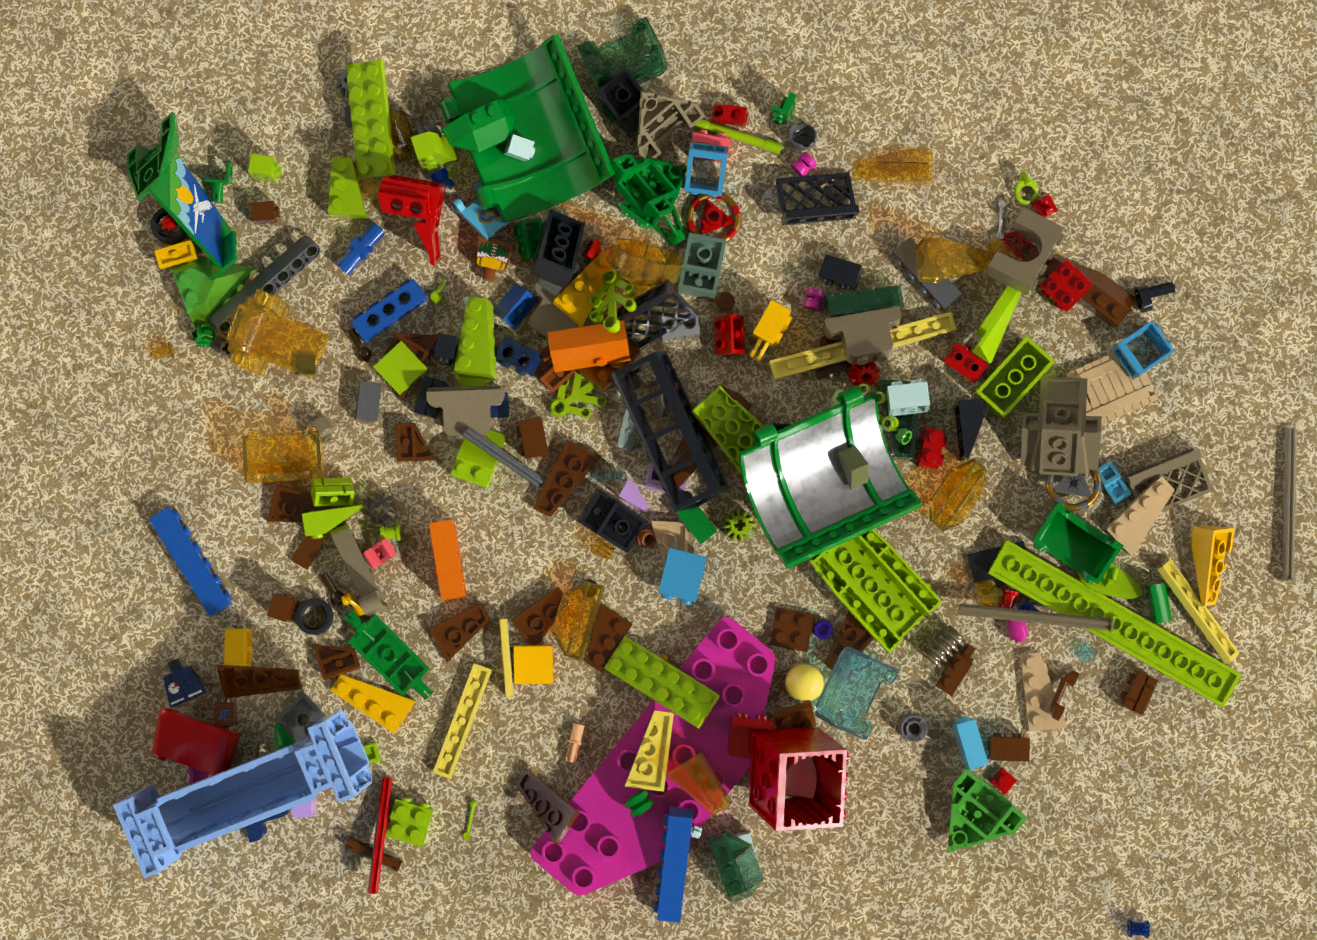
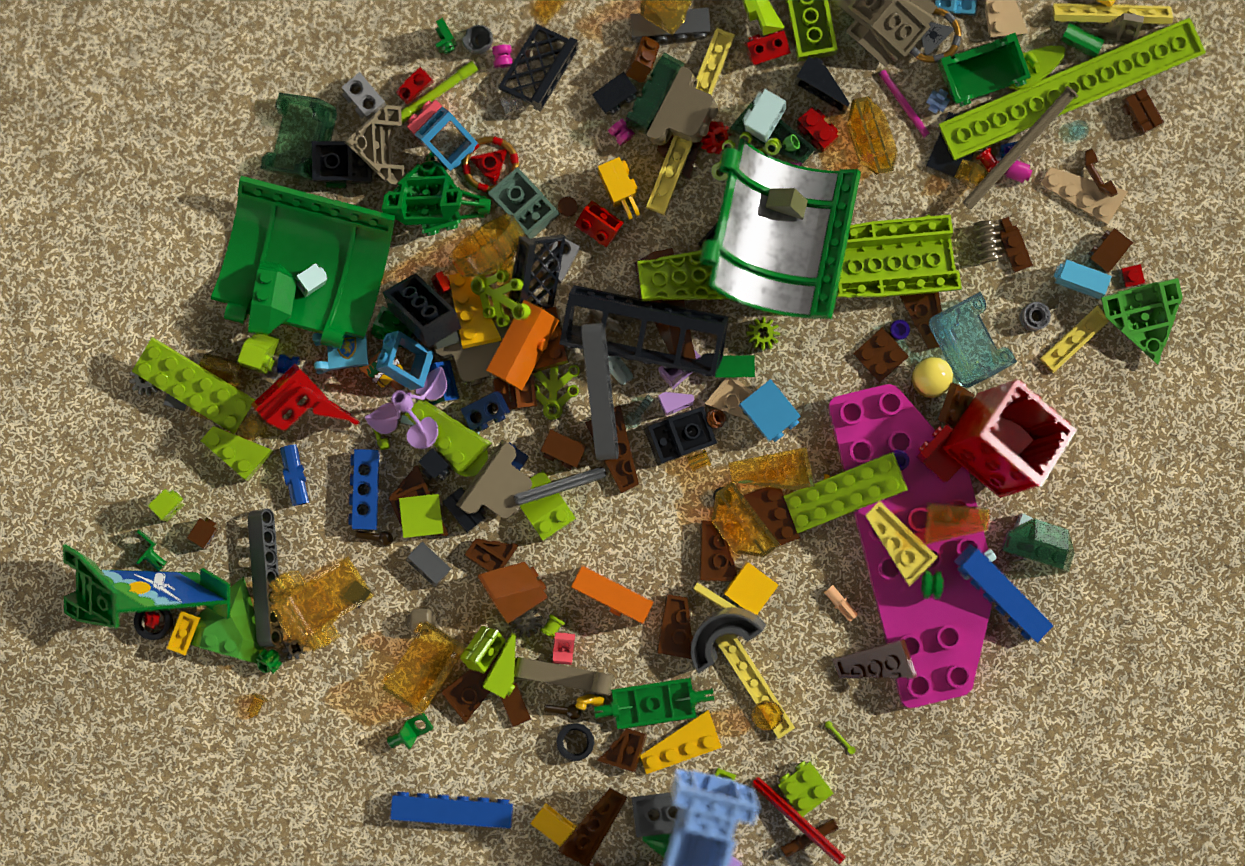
camera: 50 degrees left, 0 degrees up
reddish brown brick [267,591,298,623] -> none
flat silver wheel [416,119,442,136] -> none
none -> light grey brick [342,72,386,120]
none -> lavender plant [365,367,447,448]
none -> dark azure window [376,331,434,390]
none -> green bracket [387,713,433,749]
none -> dark orange slope [477,561,548,623]
none -> dark grey beam [582,323,619,460]
none -> reddish brown brick [626,36,660,83]
none -> dark grey brick [691,607,766,674]
none -> clear yellow wedge [728,447,814,490]
none -> clear yellow hair [751,700,783,730]
none -> dark pink bar [879,70,930,138]
none -> dark purple tile [892,450,910,471]
none -> light blue gear [926,88,950,114]
none -> light yellow tile [1039,305,1109,373]
none -> dark tan wing [1098,13,1144,43]

